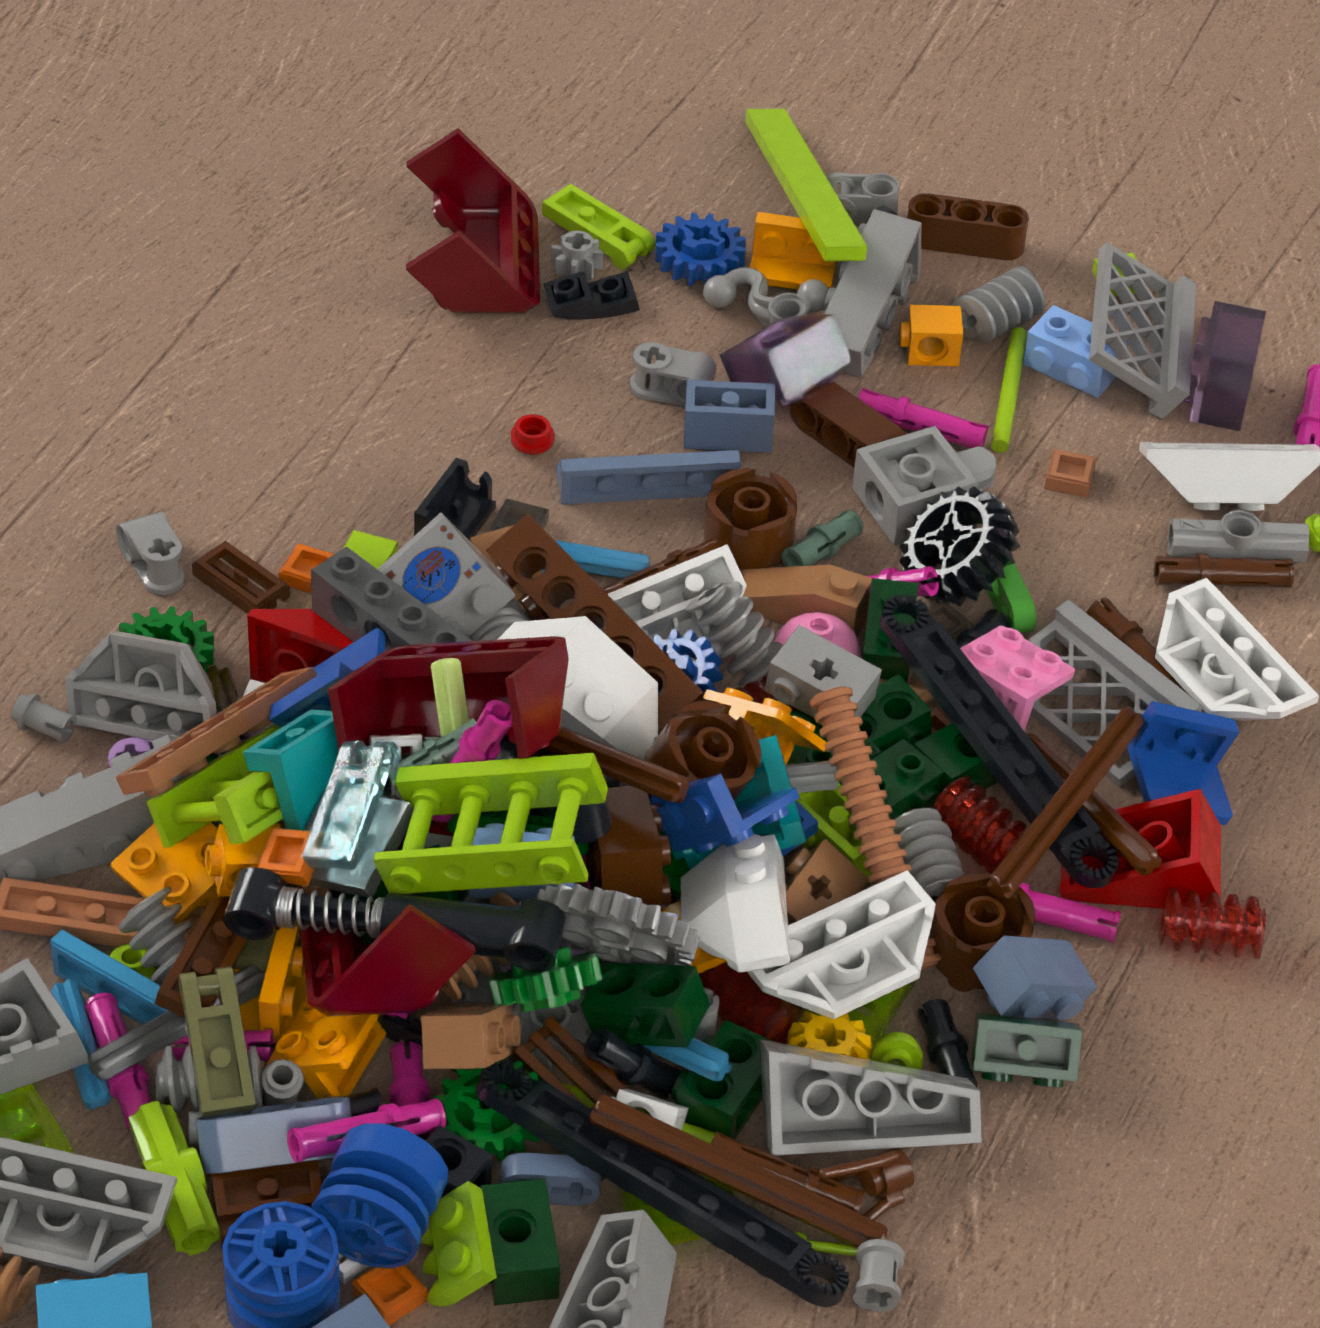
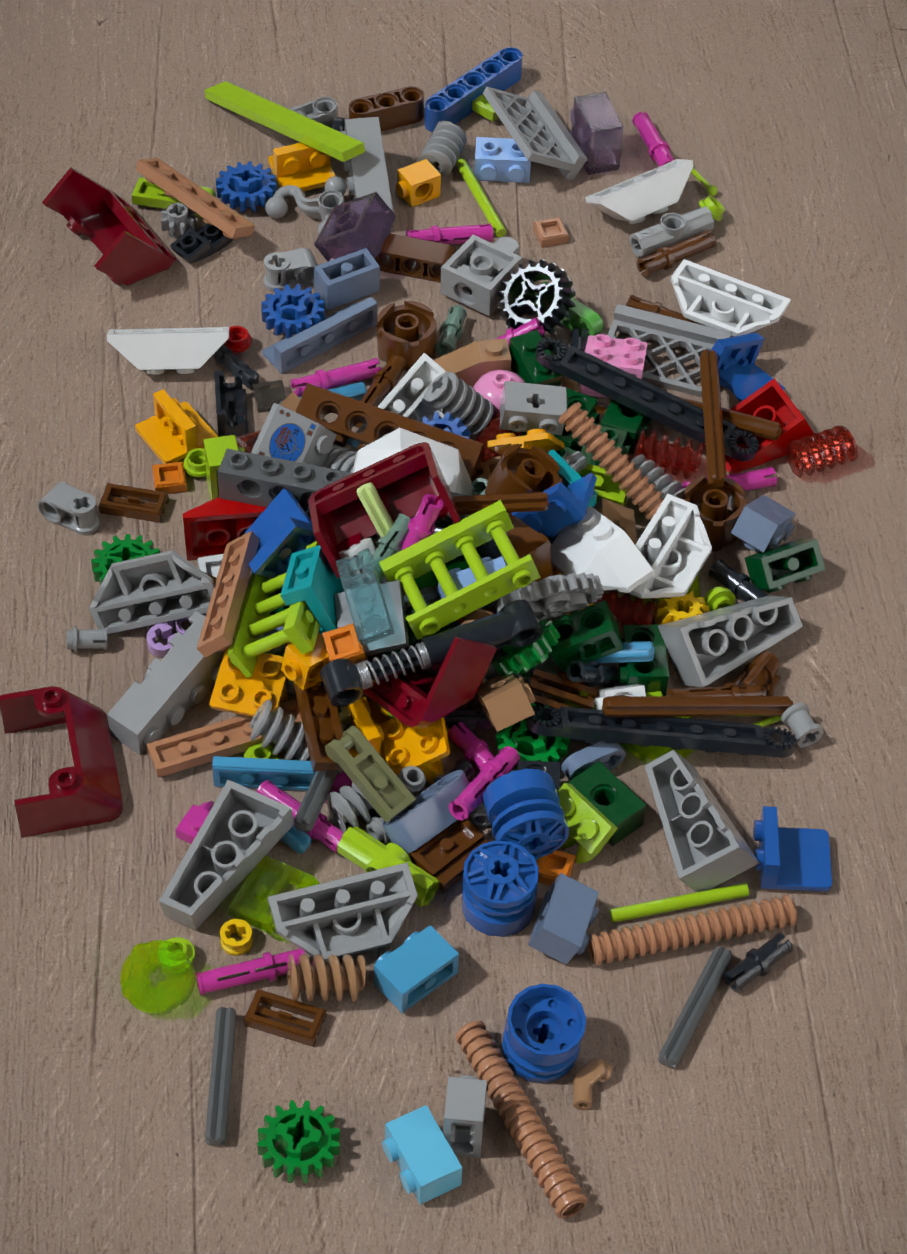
camera: 30 degrees left, 5 degrees up
none -> white wedge [107,327,230,374]
none -> nougat plate [135,158,255,240]
none -> light orange bracket [135,389,218,464]
none -> black axle [214,345,260,389]
none -> blue gear [261,284,325,338]
none -> dark pink pin [290,358,381,397]
none -> blue beam [425,47,523,133]

